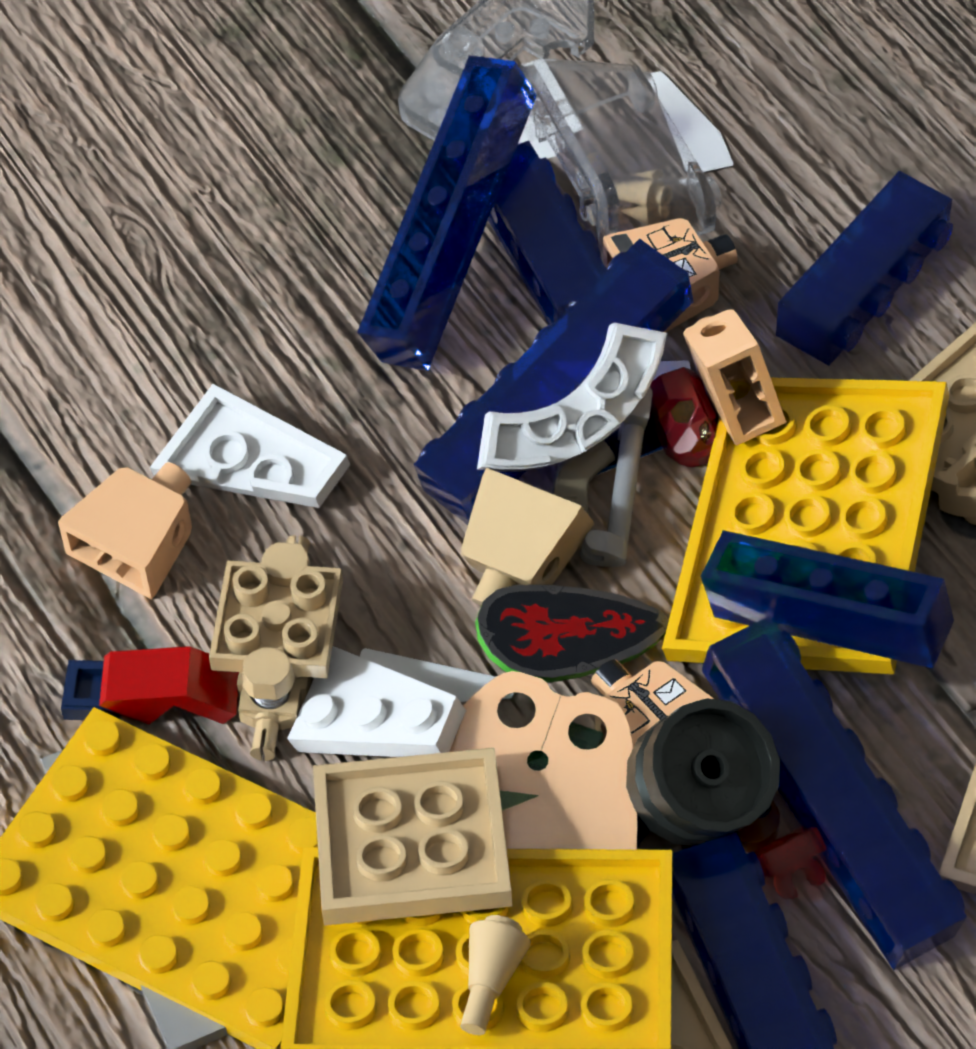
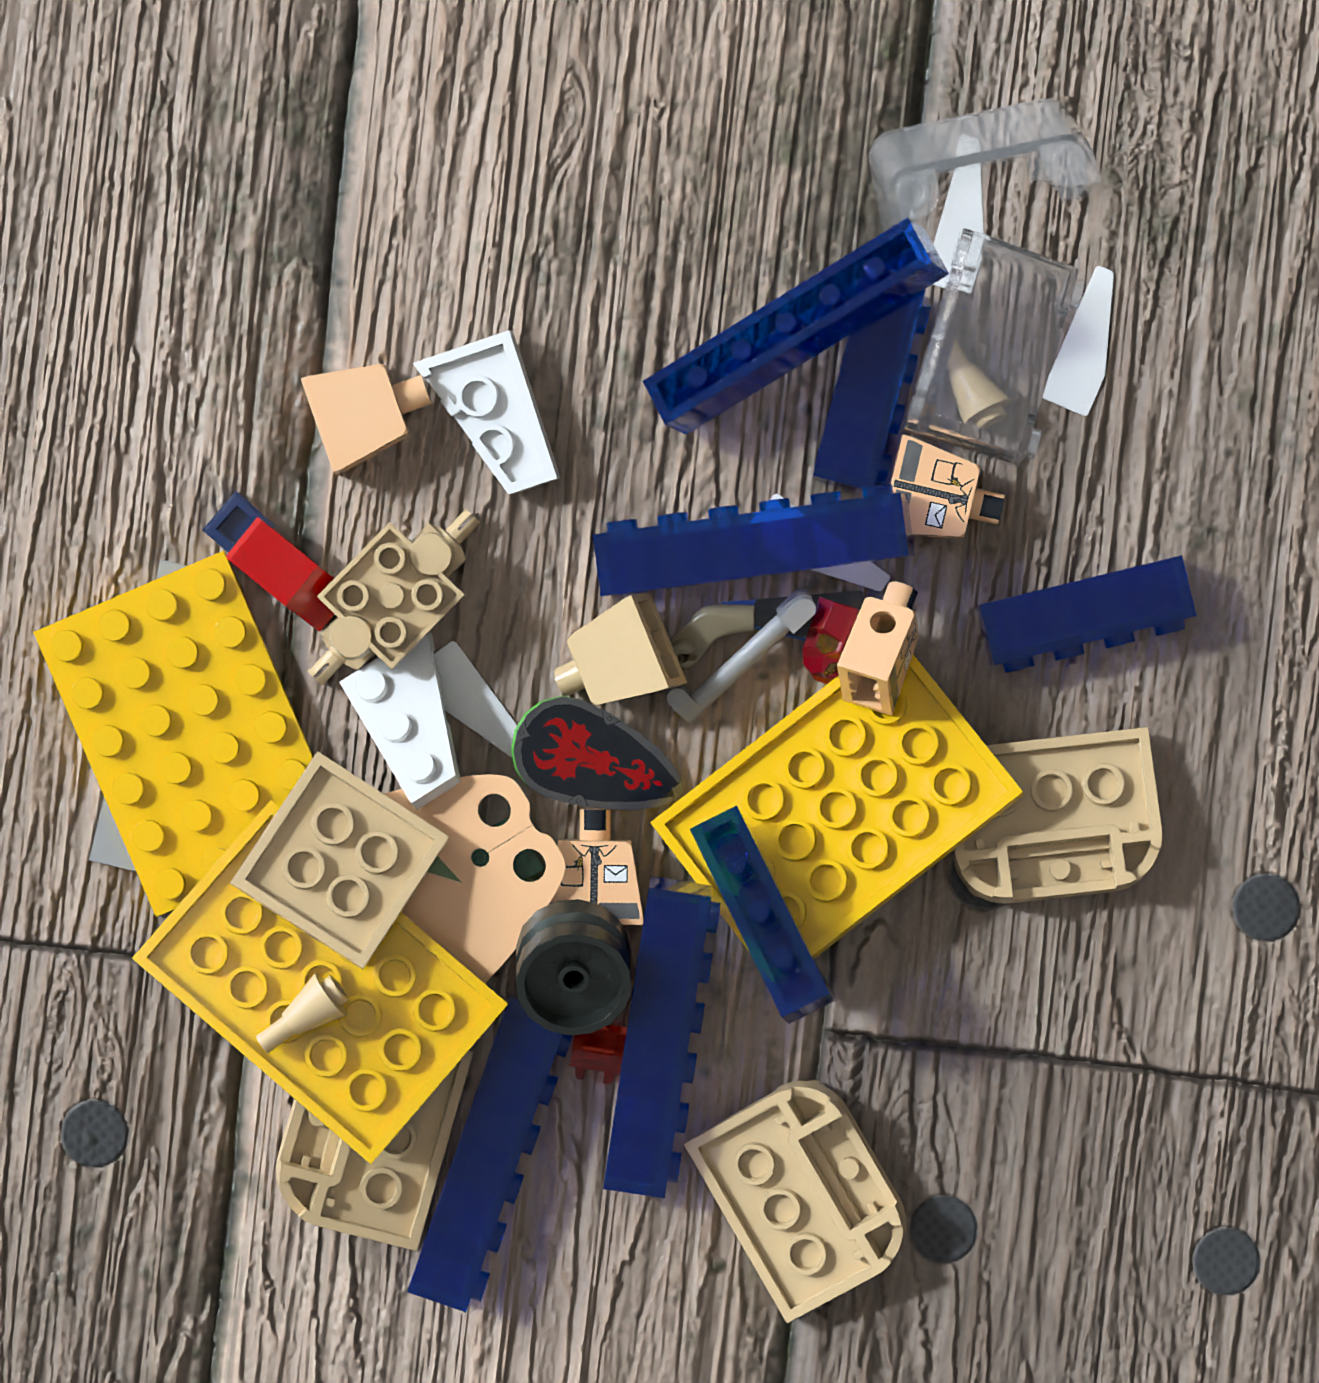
camera: 30 degrees right, 35 degrees up
white tile [477,323,667,472] -> none

